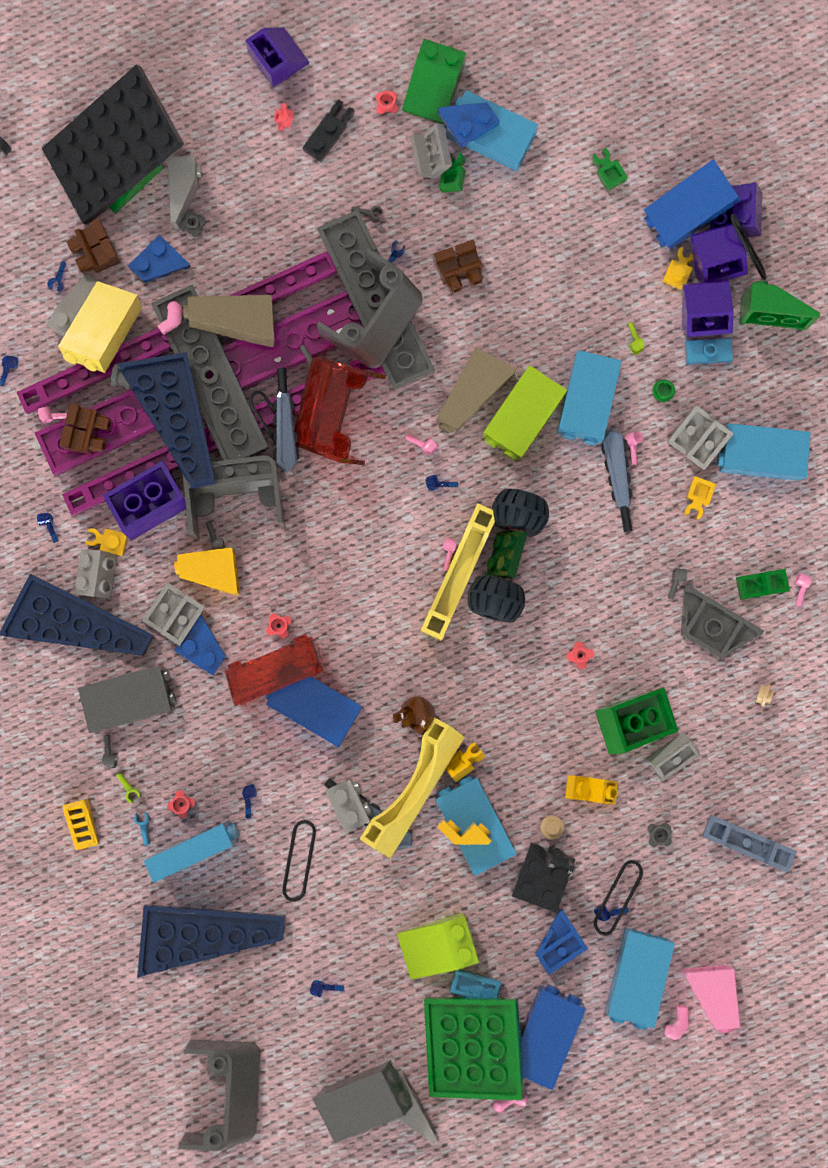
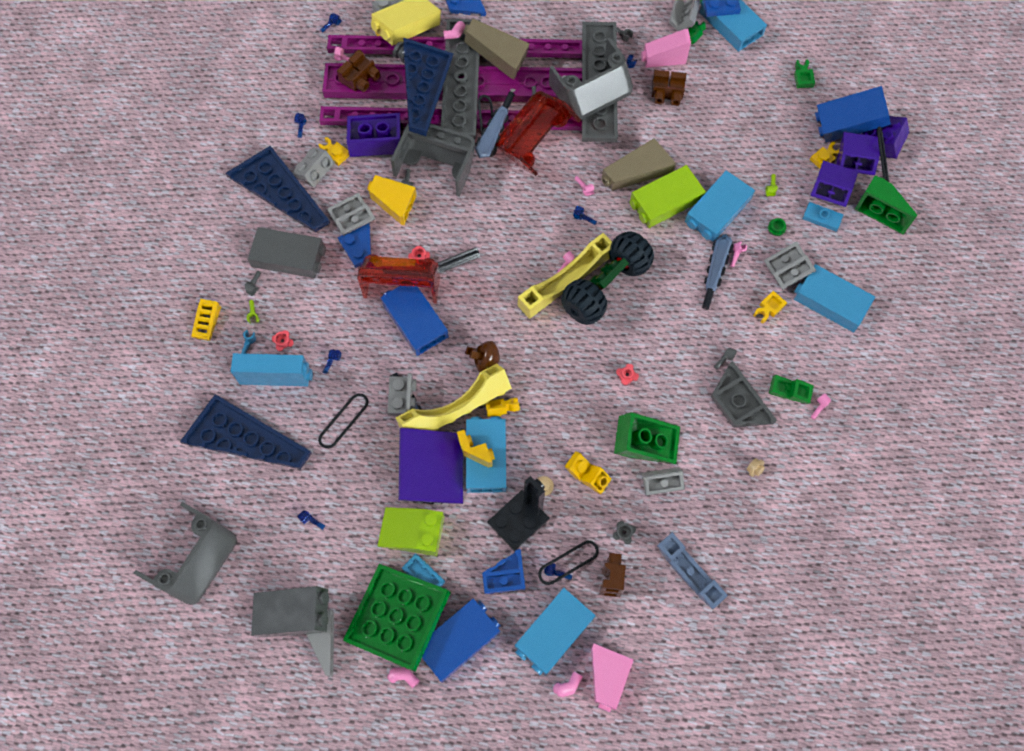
camera: 25 degrees right, 15 degrees down
none -> dark purple piece [398,428,463,504]
none -> axle [428,247,480,276]
none -> reddish brown hips [599,553,626,598]
none -> bright pink slope [641,29,691,68]

